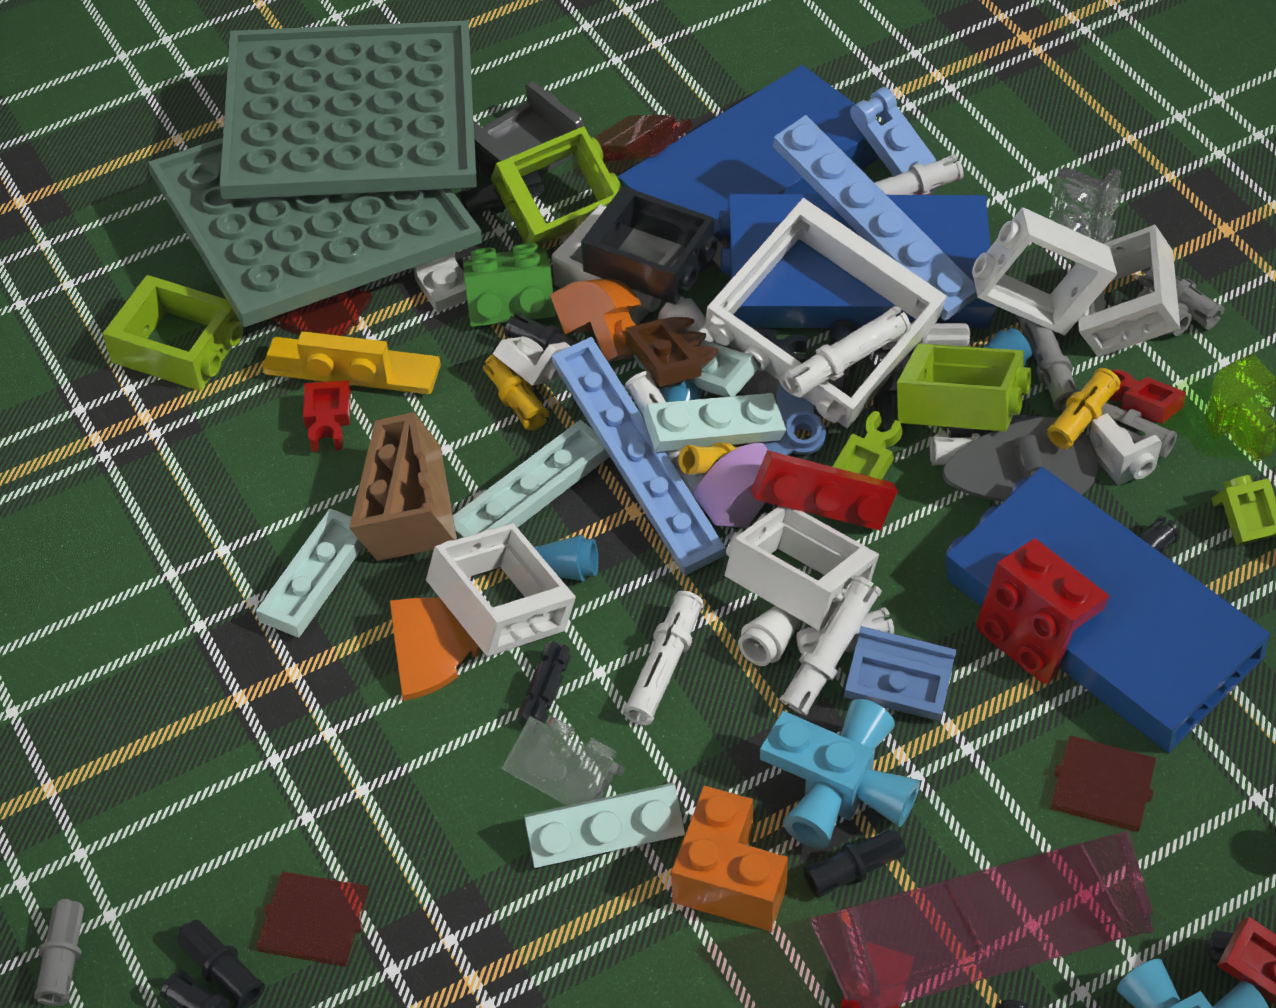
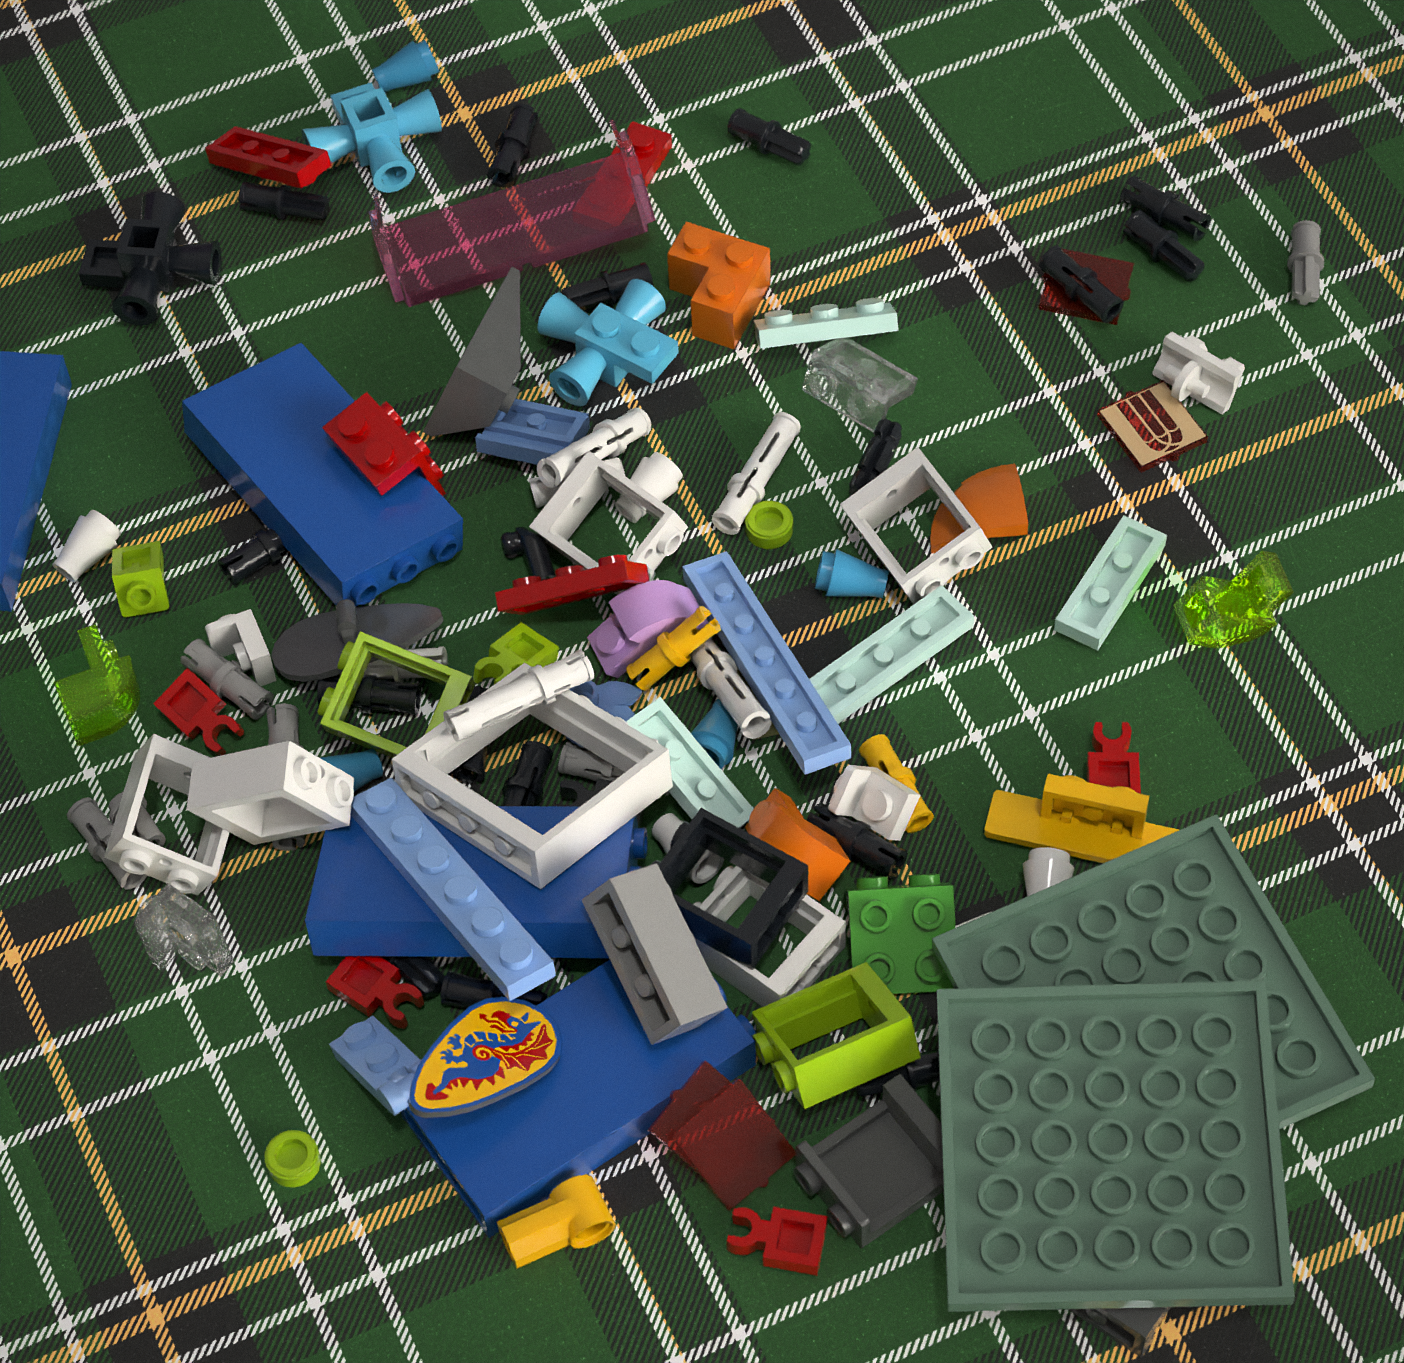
camera: 175 degrees left, 5 degrees up
lime window [102,275,243,391] -> none
medium nougat wedge [349,412,457,561] -> none
reddish brown plate [625,317,719,387] -> none
light aqua plate [643,393,786,452] -> none
white pin [875,154,964,195] -> none
yellow pin [1047,368,1121,450] -> none
clear red piece [1050,736,1156,832] -> none
none -> lime tile [265,1130,321,1187]
none -> shield [408,997,563,1118]
none -> dark grey wedge [423,267,521,437]
none -> yellow piece [497,1174,616,1268]
none -> black arm [500,527,555,581]
none -> light grey brick [582,863,728,1045]
none -> red plate [727,1206,828,1276]
none -> lime tile [745,500,793,549]
none -> white cone [1023,847,1074,897]
none -> black pin [1039,245,1124,323]
none -> piece [1097,380,1208,473]
none -> white hips [1152,332,1245,414]
none -> clear neon green brick [1173,551,1294,648]

